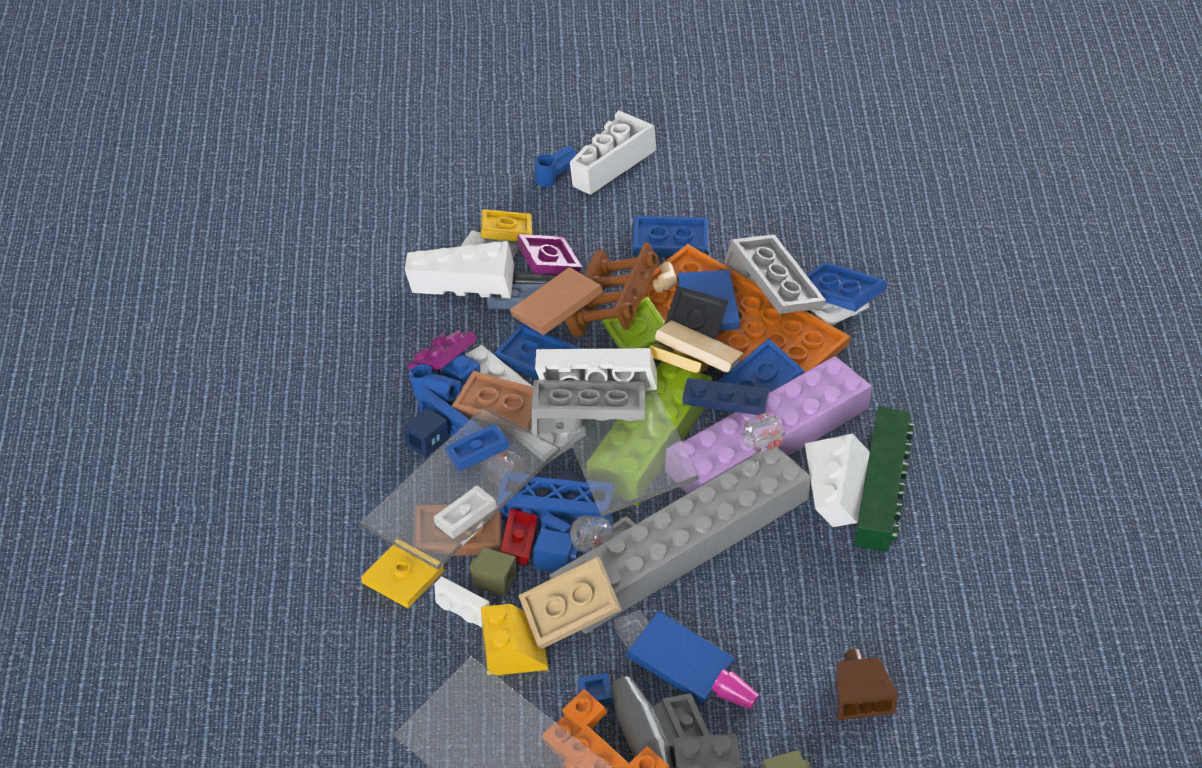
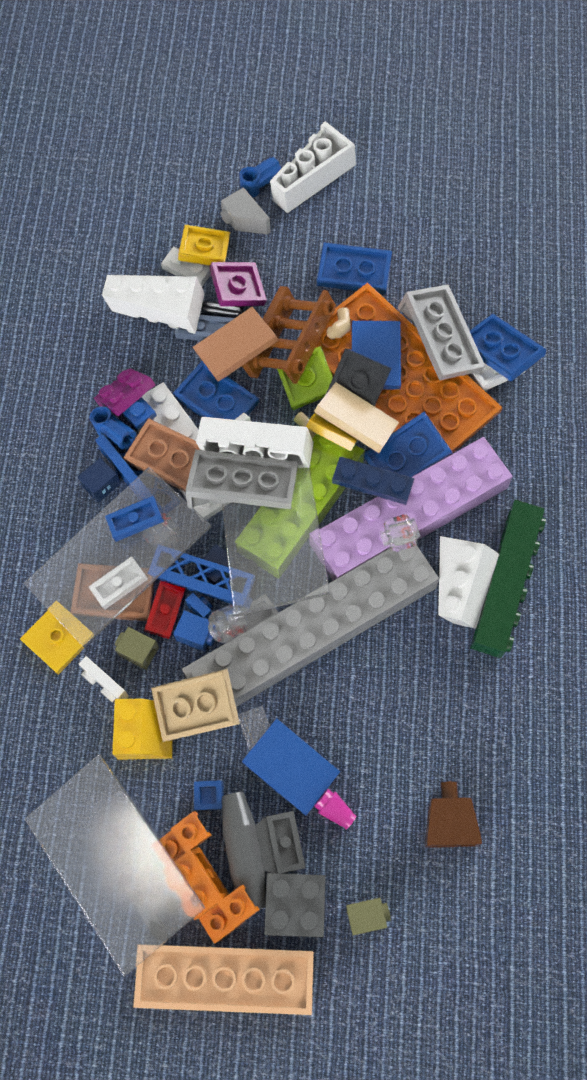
camera: 10 degrees right, 25 degrees up
none -> light grey slope [220,187,271,234]

